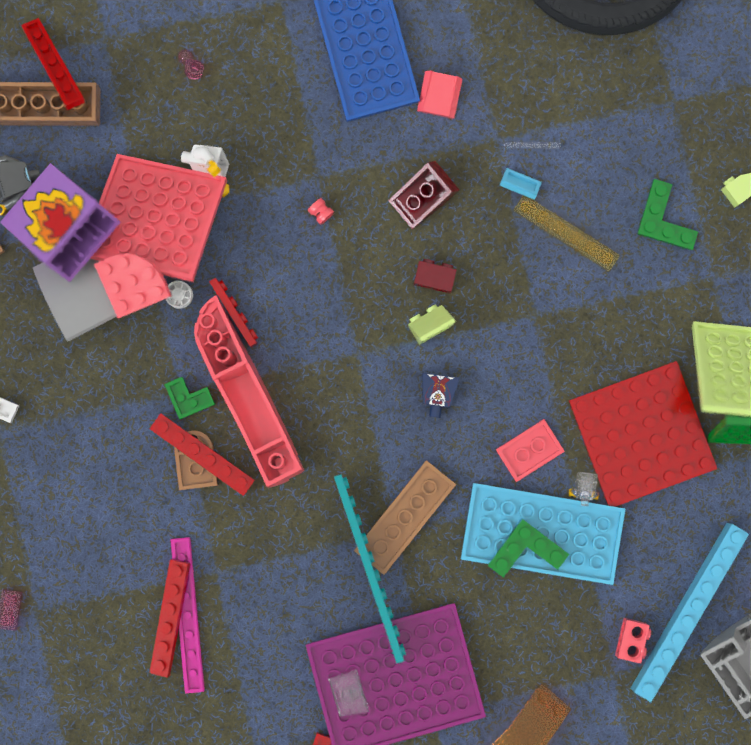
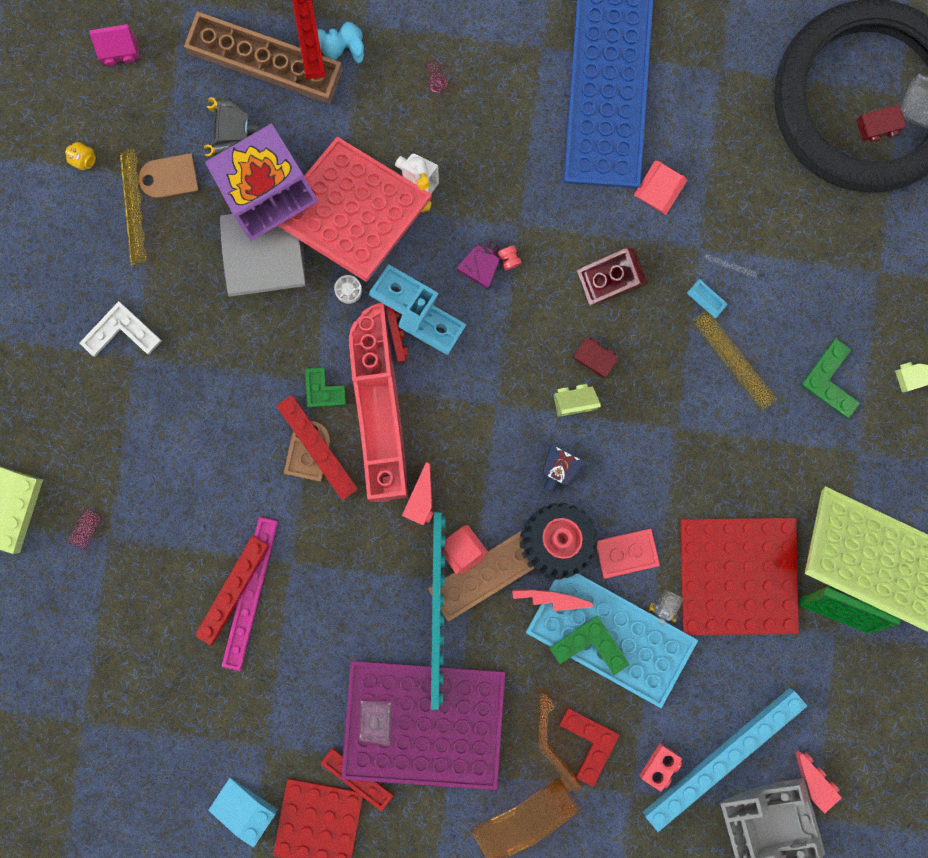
camera: 20 degrees right, 0 degrees up
coral plate [94,253,172,318] -> none
none -> medium azure animal [317,21,364,64]
none -> medium azure bracket [369,264,467,355]
none -> coral slope [402,462,434,525]
none -> coral slope [441,525,488,575]
none -> magenta torso [457,240,500,290]
none -> coral slope [512,589,593,611]
none -> black wheel [520,502,598,580]
none -> clear orange windscreen [536,687,582,794]
none -> red plate [559,707,620,787]

